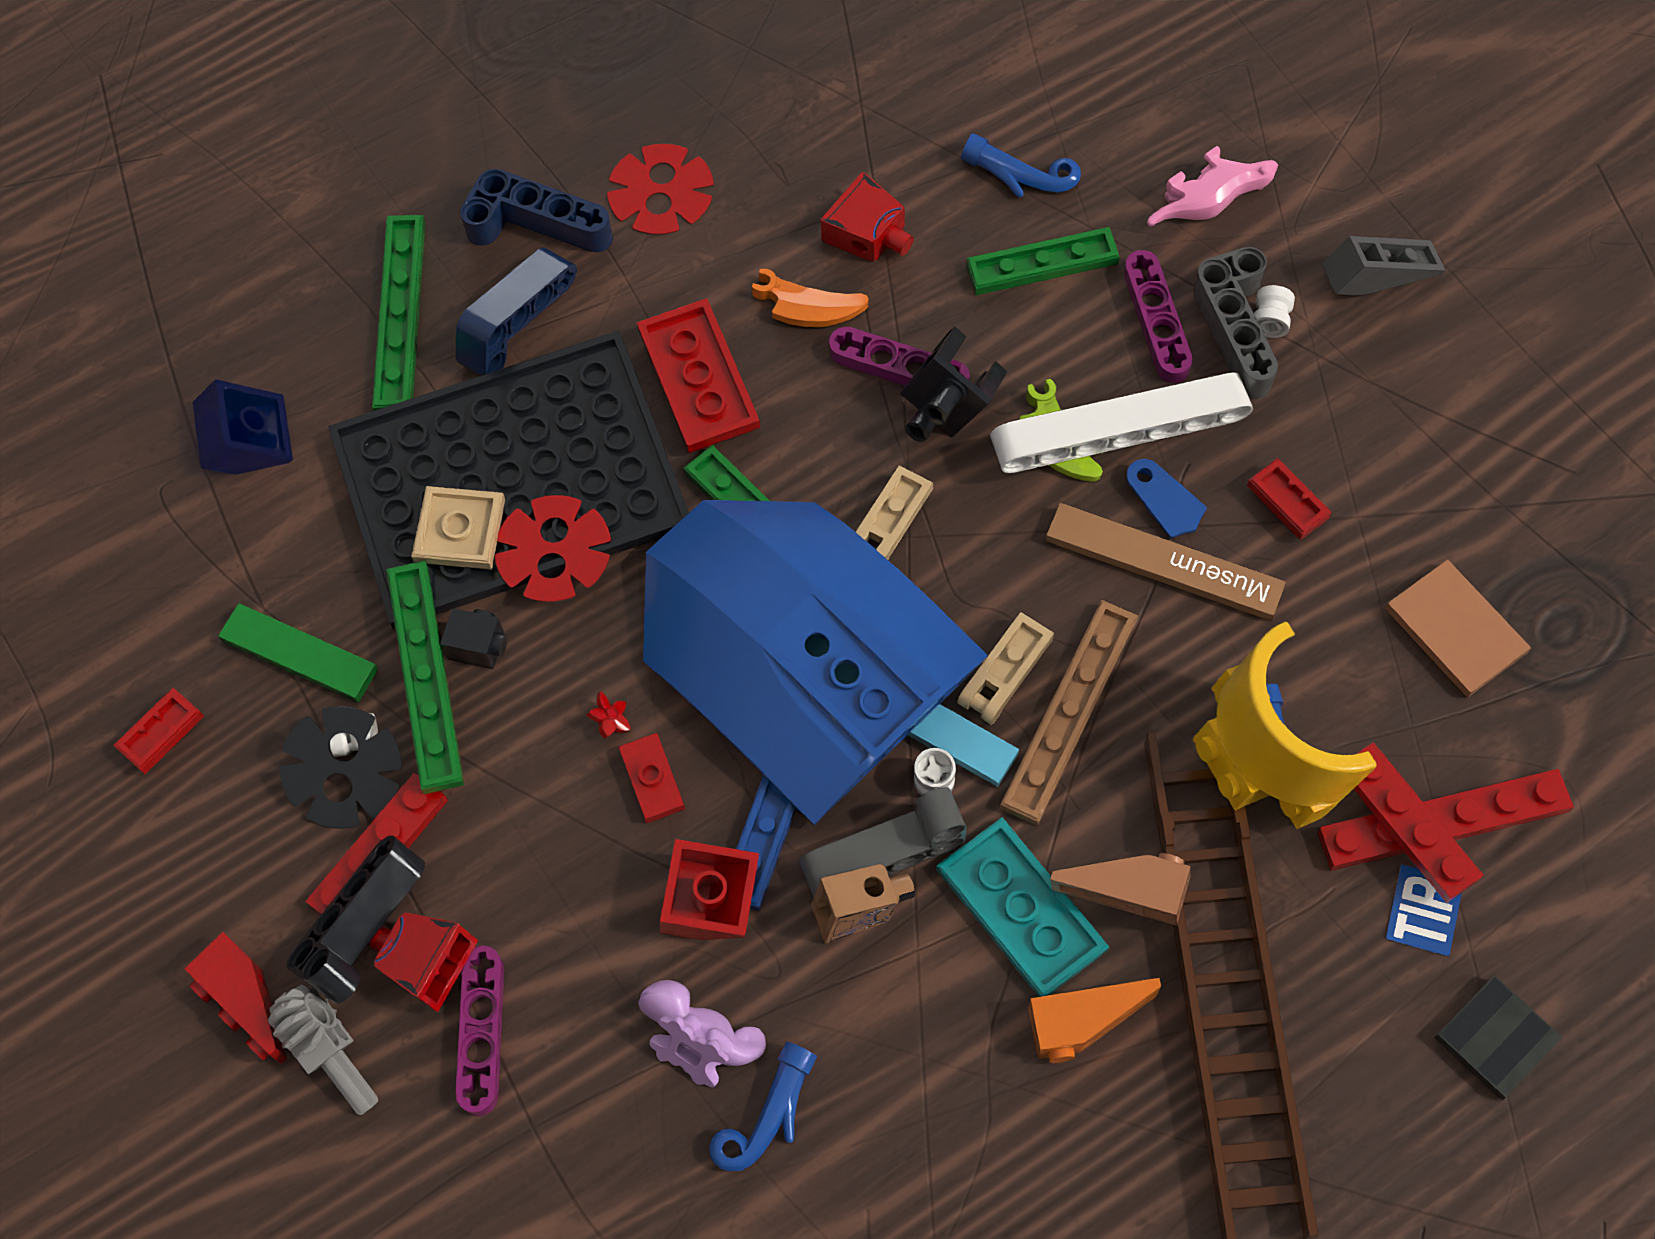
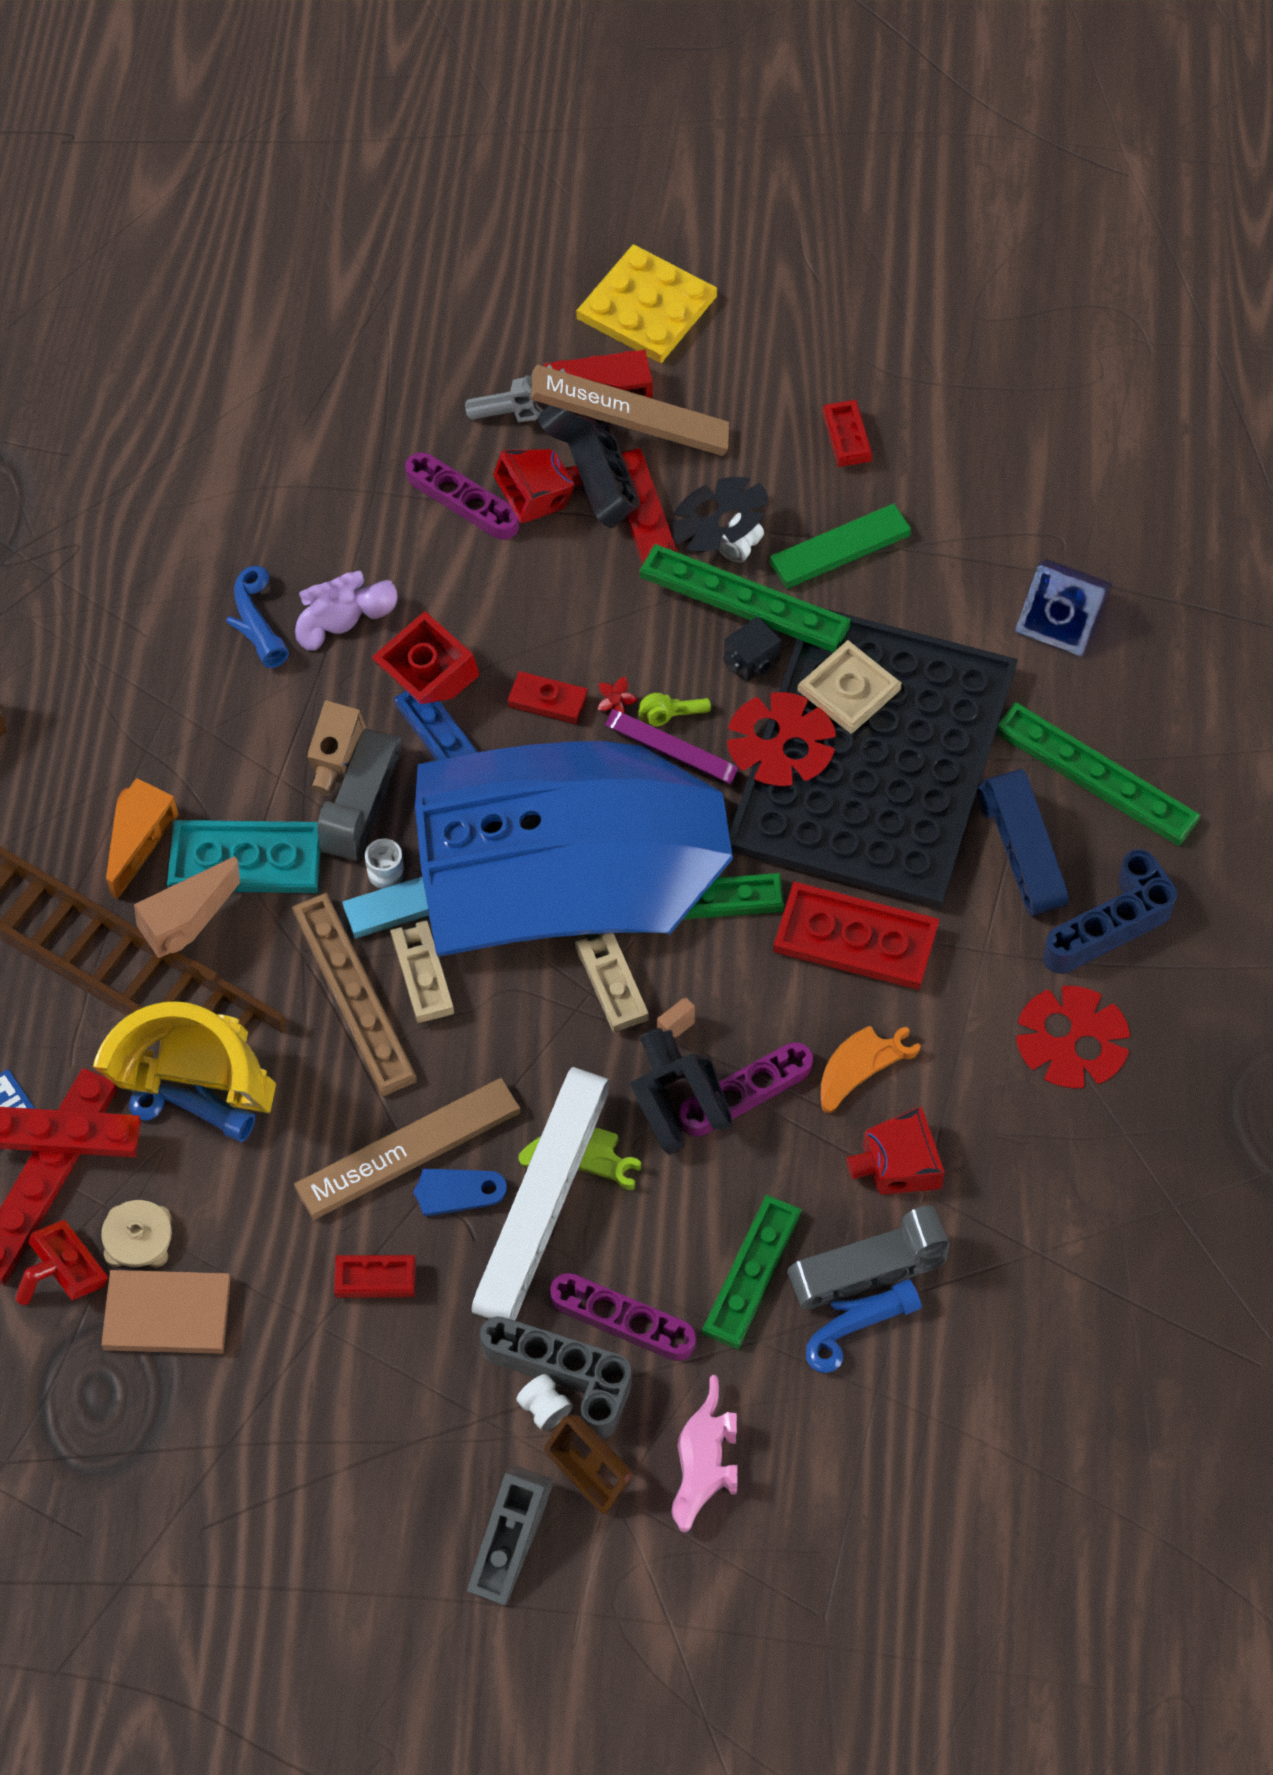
camera: 125 degrees right, 5 degrees down
none -> red plate [15,1219,108,1305]
none -> tan piece [101,1200,172,1268]
none -> medium nougat tile [531,364,729,456]
none -> reddish brown piece [544,1415,633,1514]
none -> yellow plate [576,244,717,363]
none -> magenta beam [605,709,739,785]
none -> lime plate [638,693,711,727]
none -> nougat tile [657,997,695,1039]
none -> dark grey beam [787,1205,950,1310]

